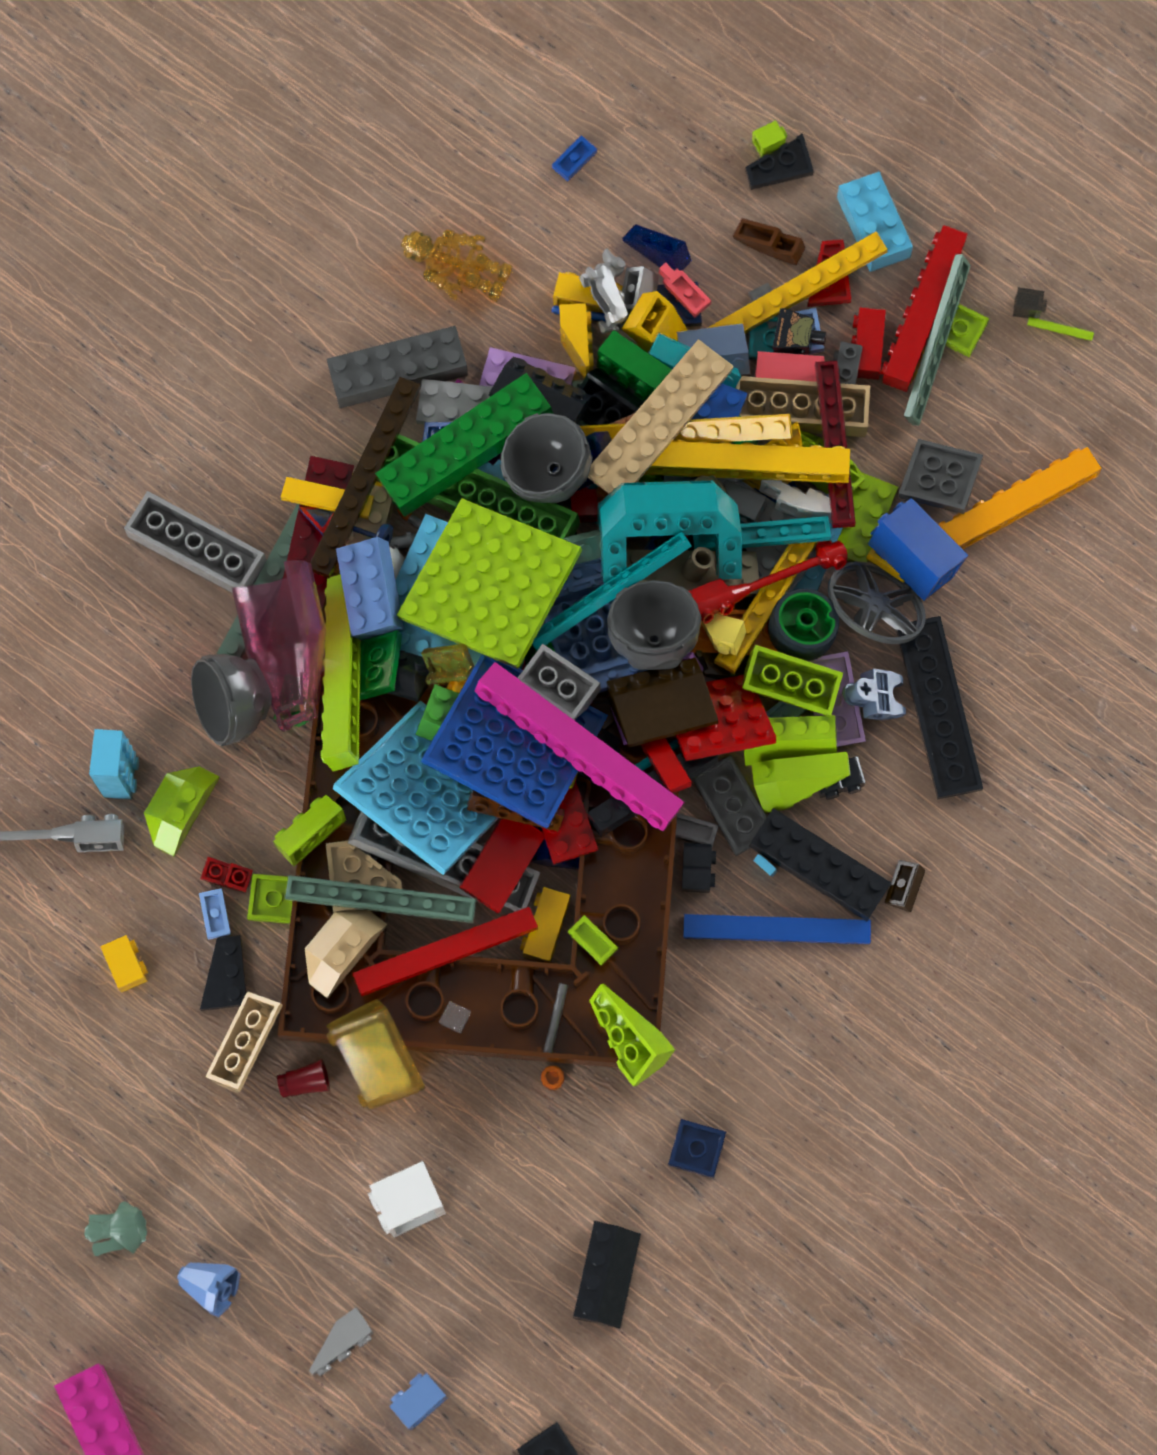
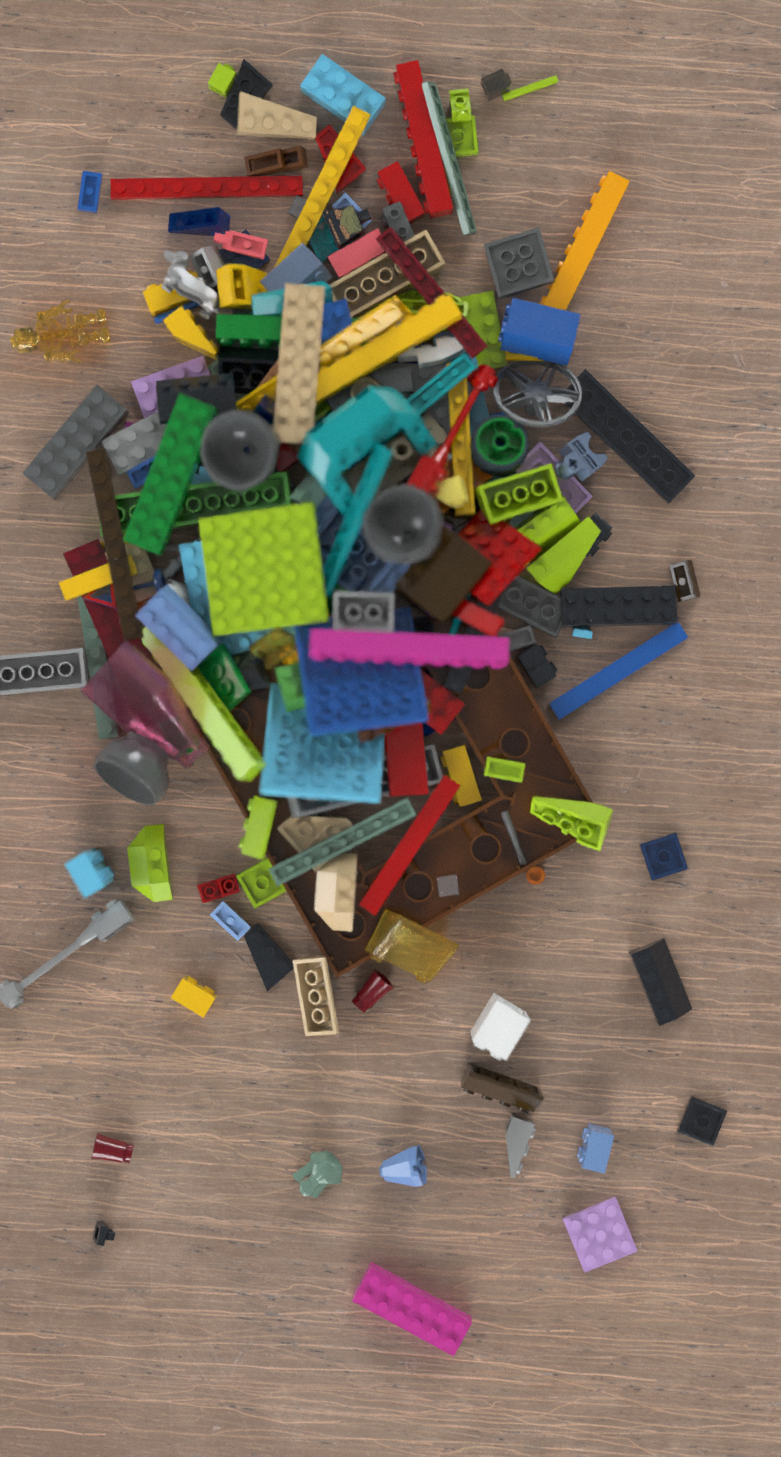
camera: 35 degrees left, 15 degrees up
none -> red plate [110,176,303,200]
none -> tan wedge [237,92,317,140]
none -> lime brick [449,88,471,122]
none -> dark brown slope [460,1063,544,1113]

